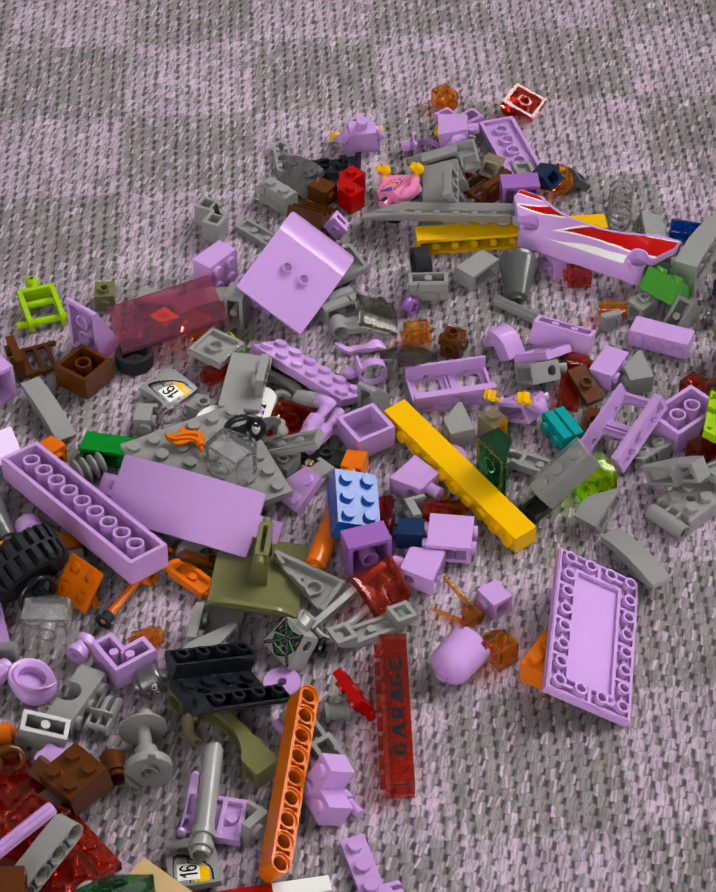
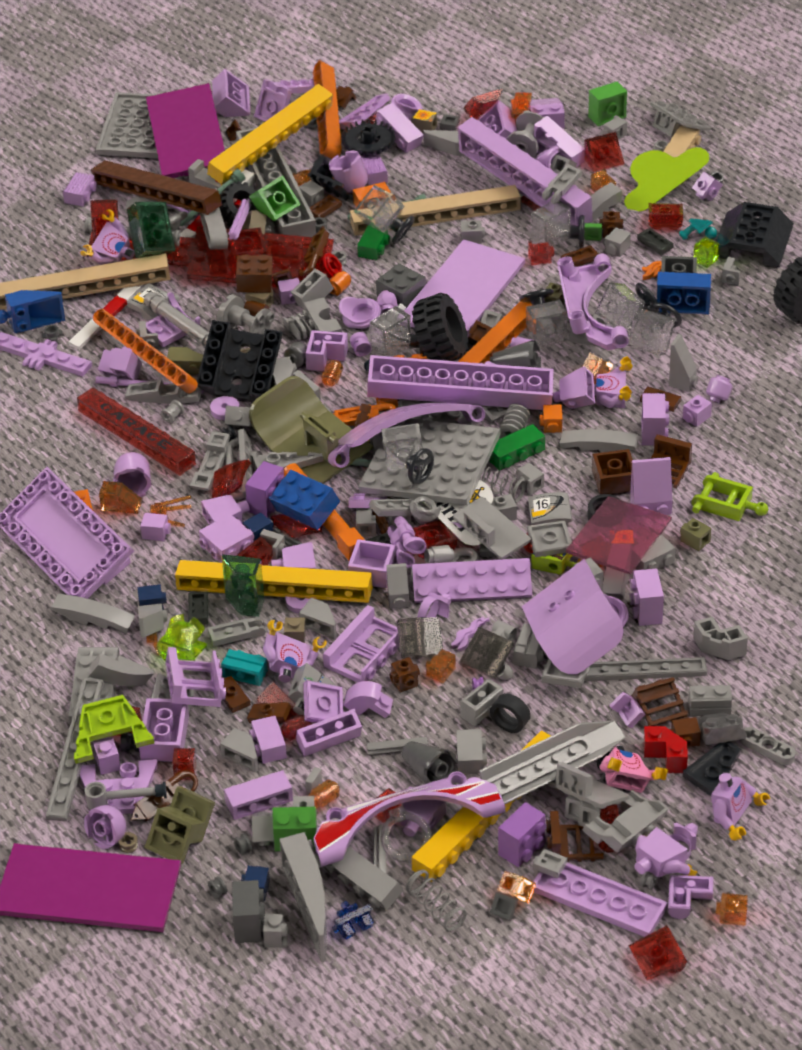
camera: 135 degrees right, 0 degrees up
orange piece [166,426,205,452] -> none
red plate [333,667,376,722] -> none
dark tan brick [478,152,506,179] -> none
light grey slope [529,437,601,509] -> none
dark blue brick [531,162,563,191] -> none
none -> dark blue brick [137,584,167,610]

